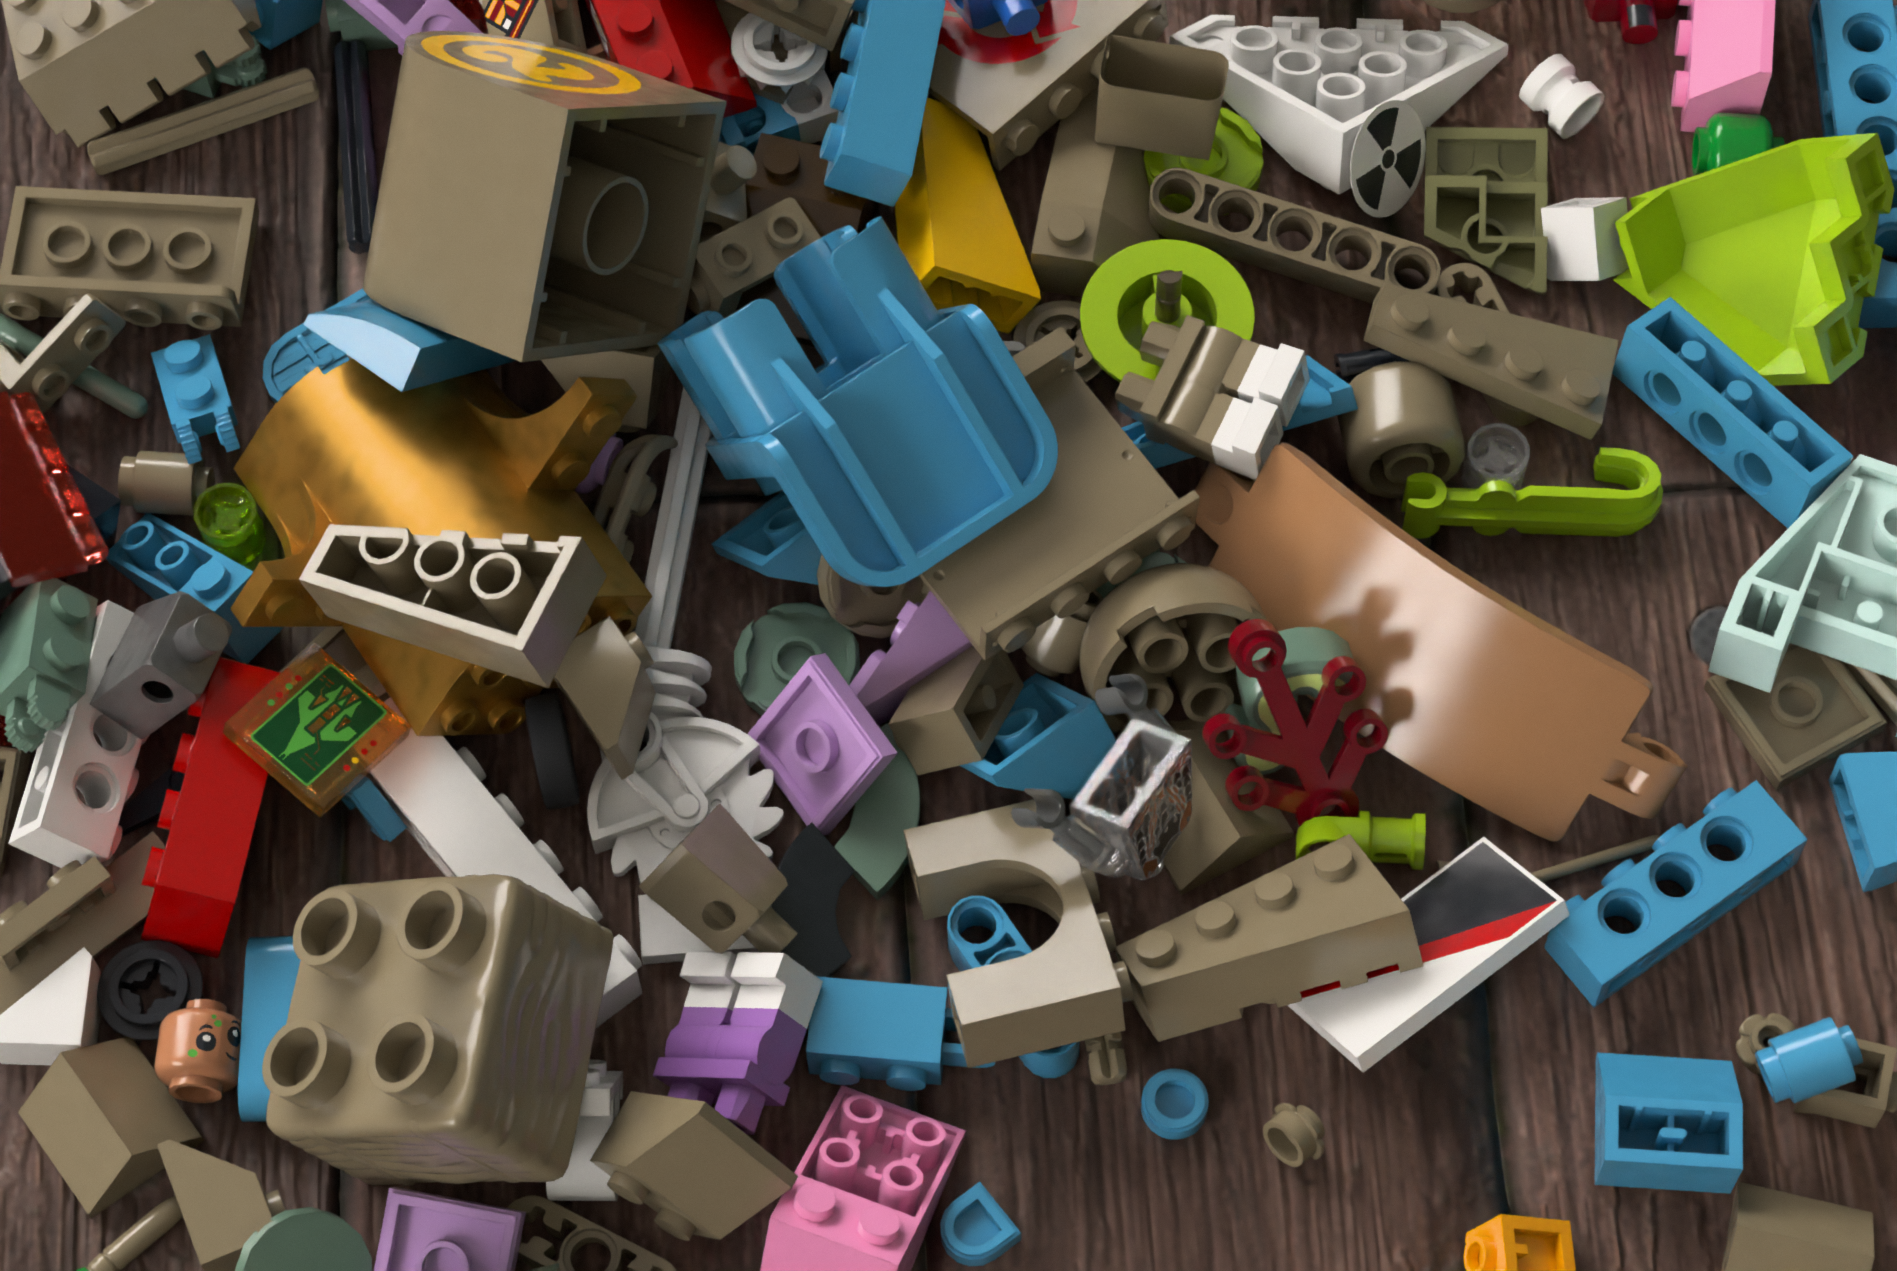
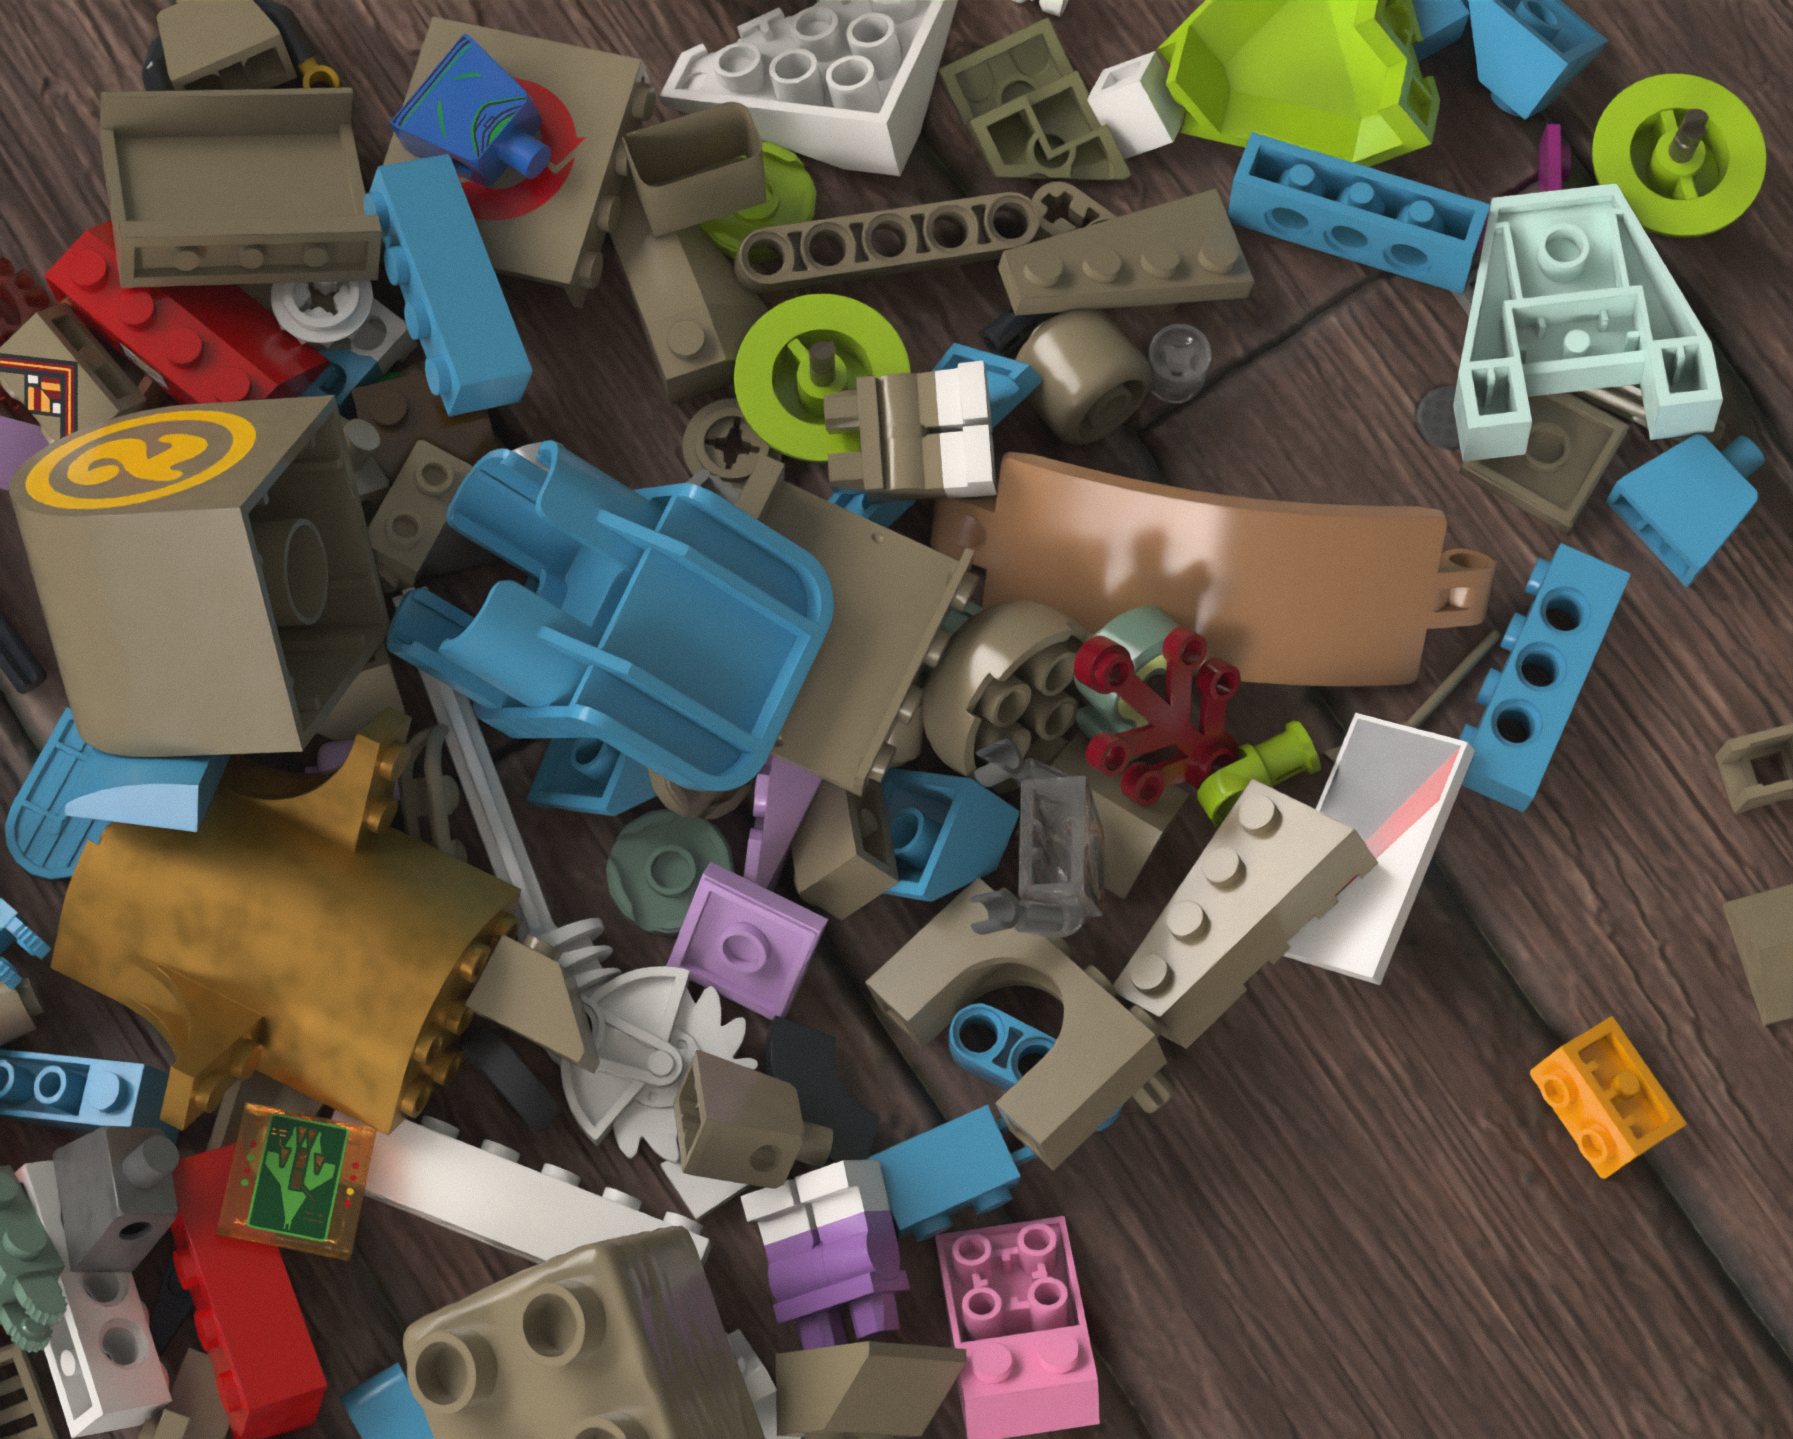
camera: 35 degrees left, 10 degrees up
clear neon green wheel [194,482,266,565] -> none
dark tan wedge [299,524,607,688] -> none
dark azure tile [332,770,407,842] -> none
sand green tile [834,723,920,900] -> none
yellow slope [895,97,1041,334] -> none
dark azure tile [940,1182,1021,1266] -> none
dark azure tile [1141,1068,1209,1140] -> none
dark tan plate [1263,1103,1325,1167] -> none
white sticker [1350,100,1426,218] -> none
lime piece [1401,447,1663,539] -> none
dark azure slope [1595,1052,1743,1194] -> none
dark tan plate [1736,1013,1795,1076] -> none
dark azure brick [1755,1017,1863,1104] -> none

